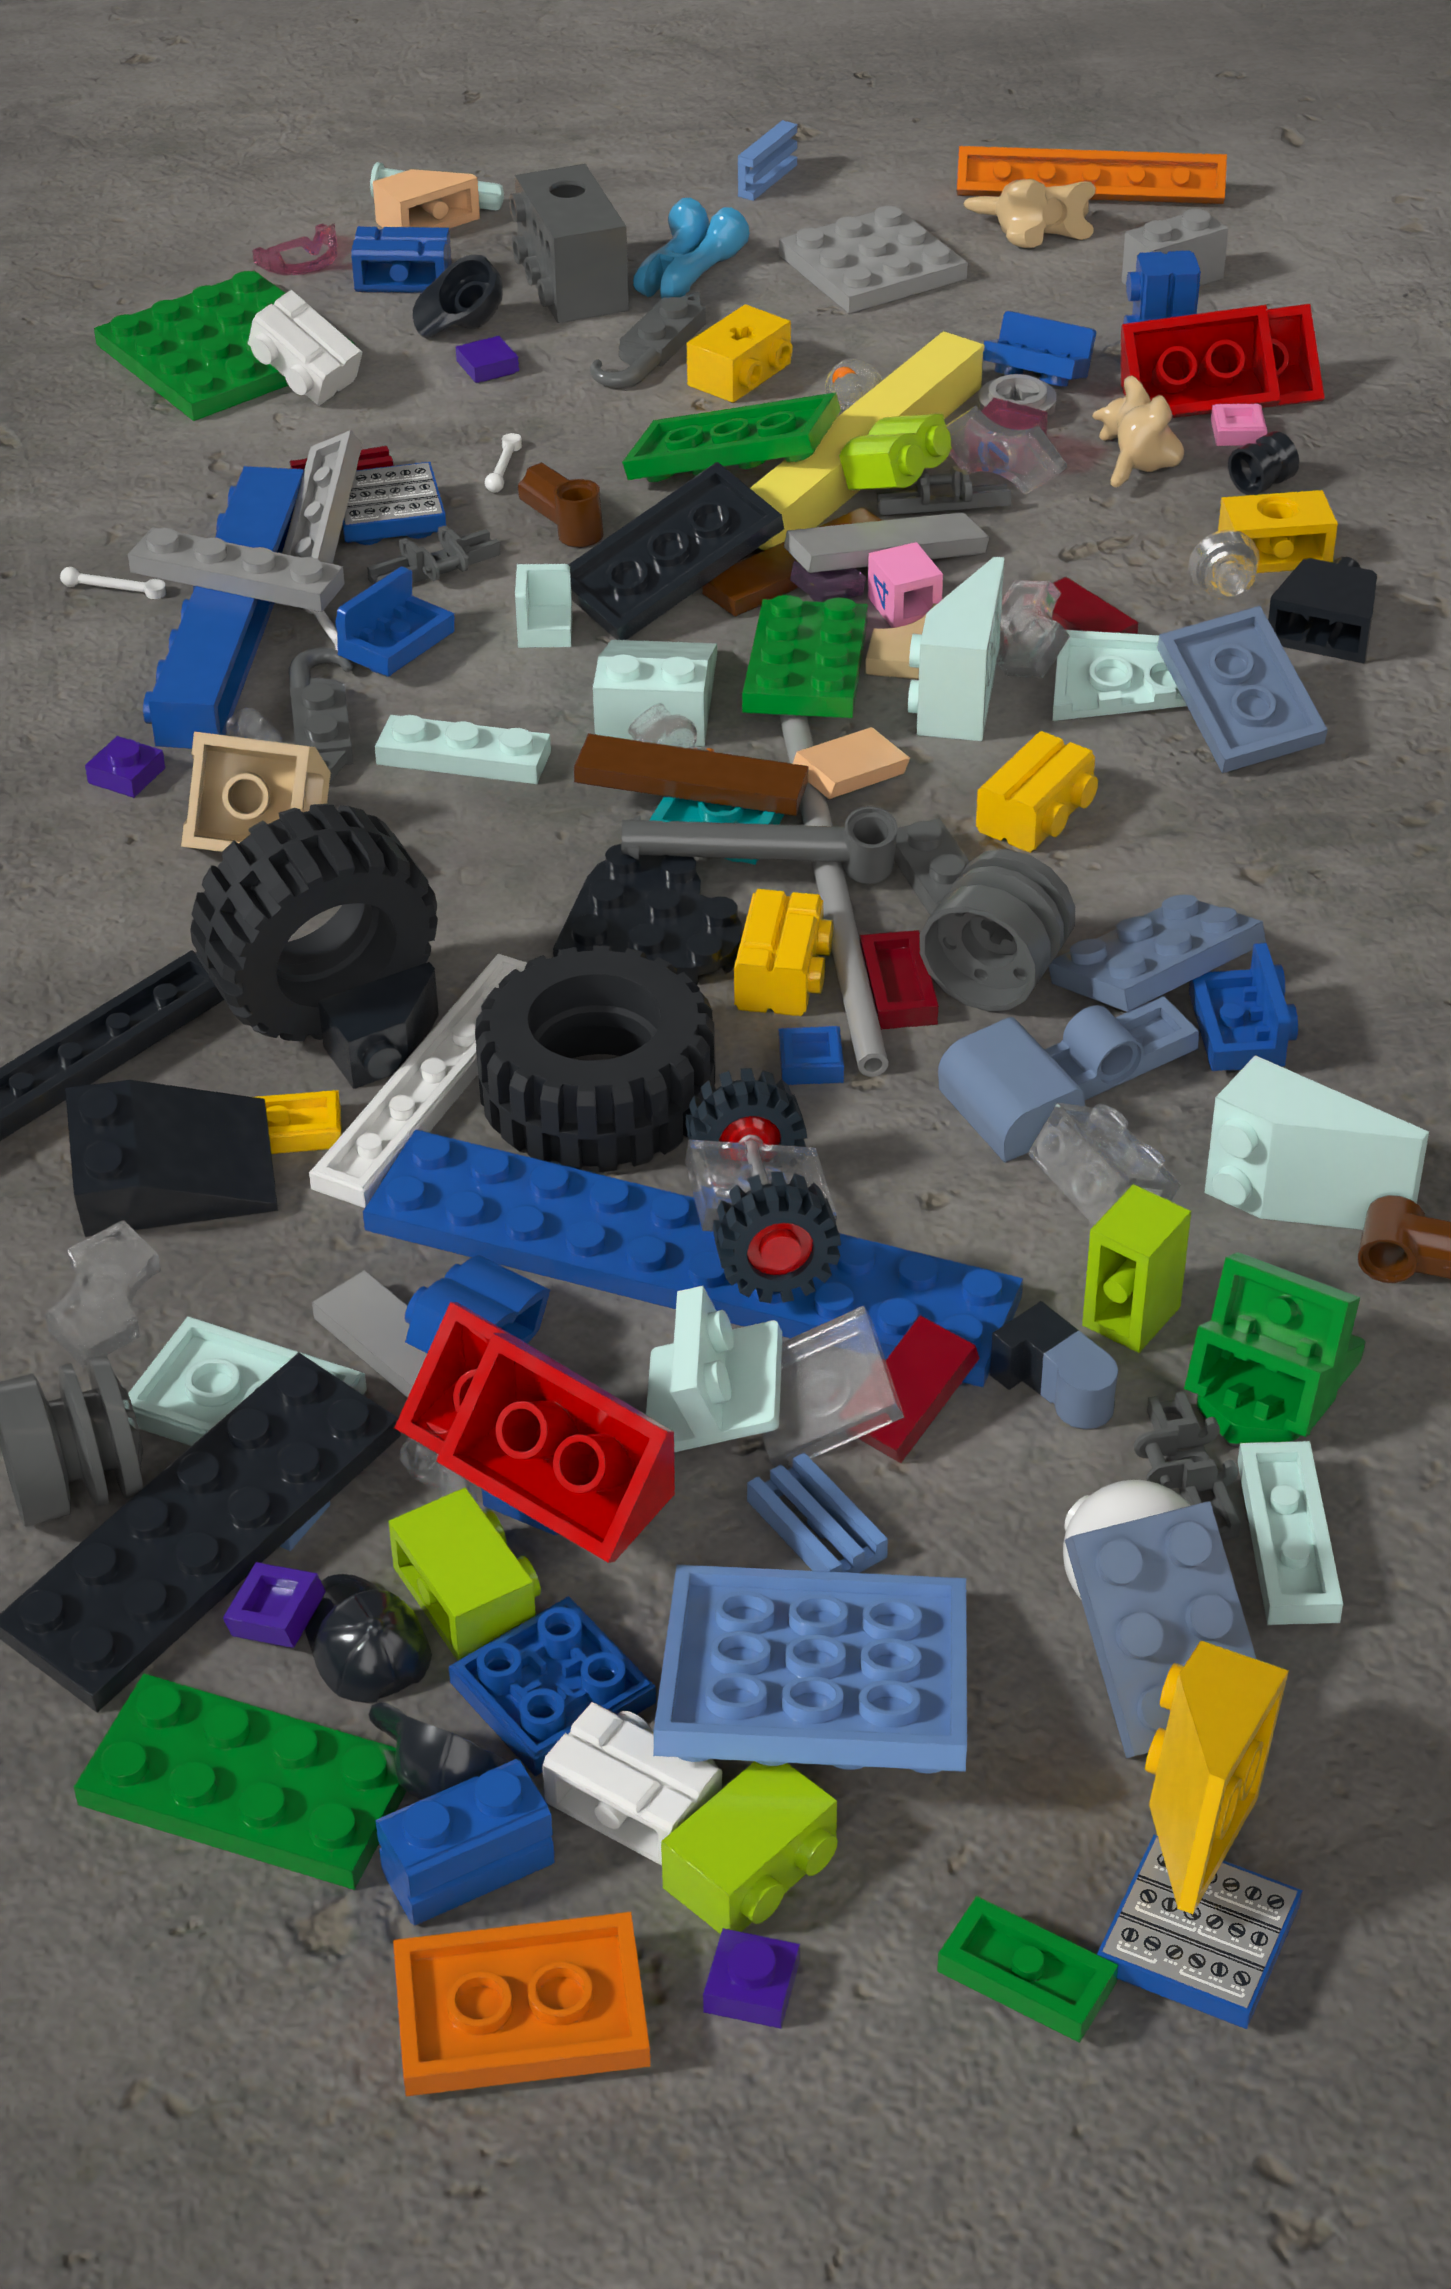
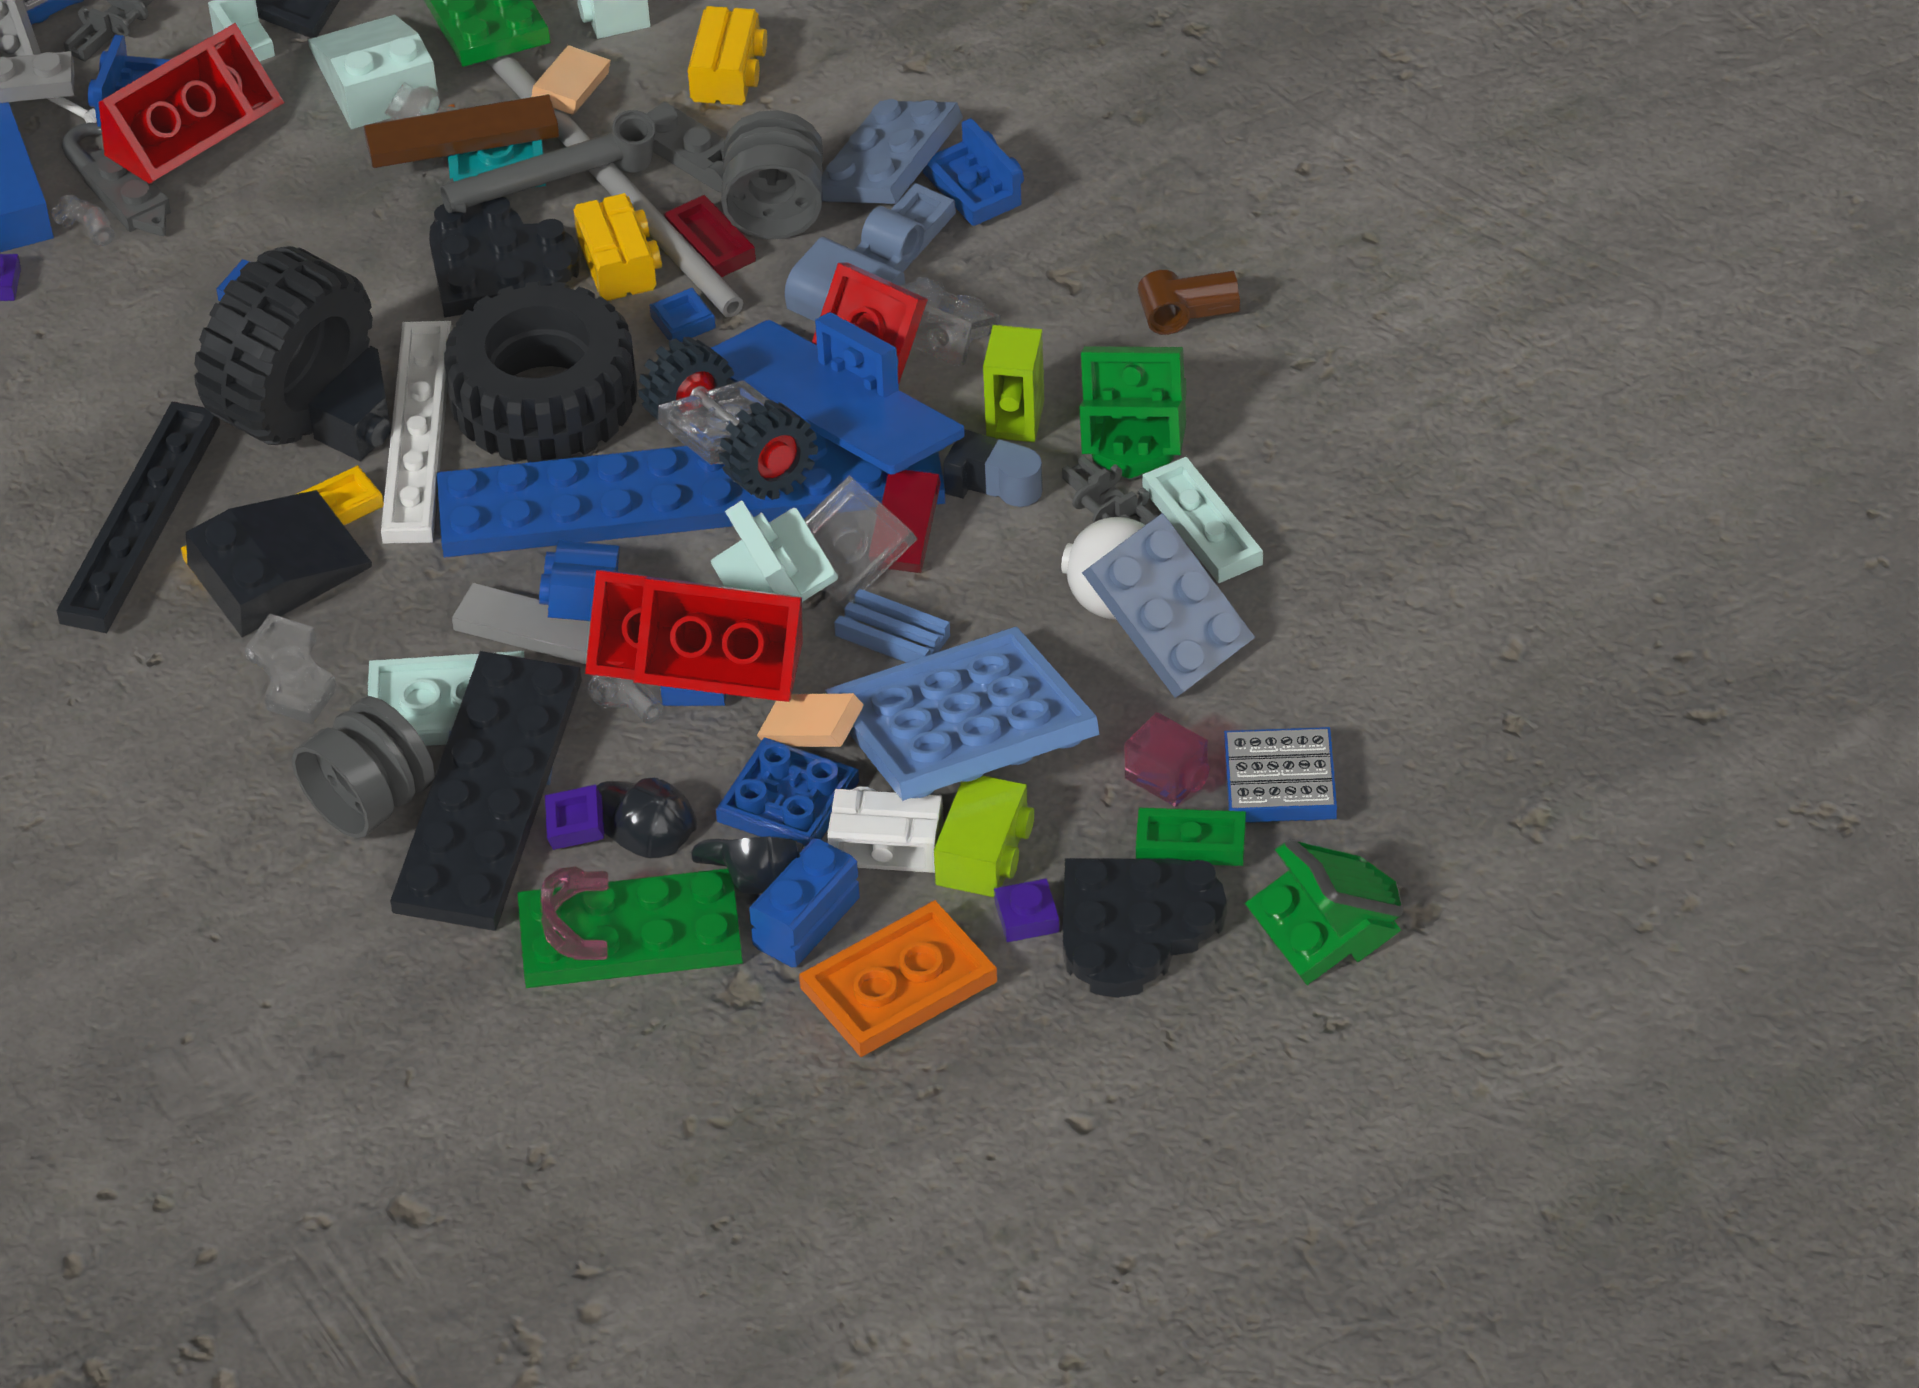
camera: 25 degrees left, 5 degrees up
tan slope [181,732,331,852] -> none
light aqua plate [375,715,551,784] -> none
lime brick [388,1487,541,1661] -> none
yellow slope [1145,1641,1289,1914] -> none
light aqua slope [1205,1055,1429,1230] -> none
none -> red slope [99,23,285,184]
none -> clear pink helmet [541,866,608,960]
none -> blue bracket [711,312,965,474]
none -> light nougat tile [757,693,864,747]
none -> red plate [812,262,928,384]
none -> black plate [1063,858,1227,998]
none -> clear pink brick [1124,712,1210,807]
none -> green piece [1245,840,1403,985]

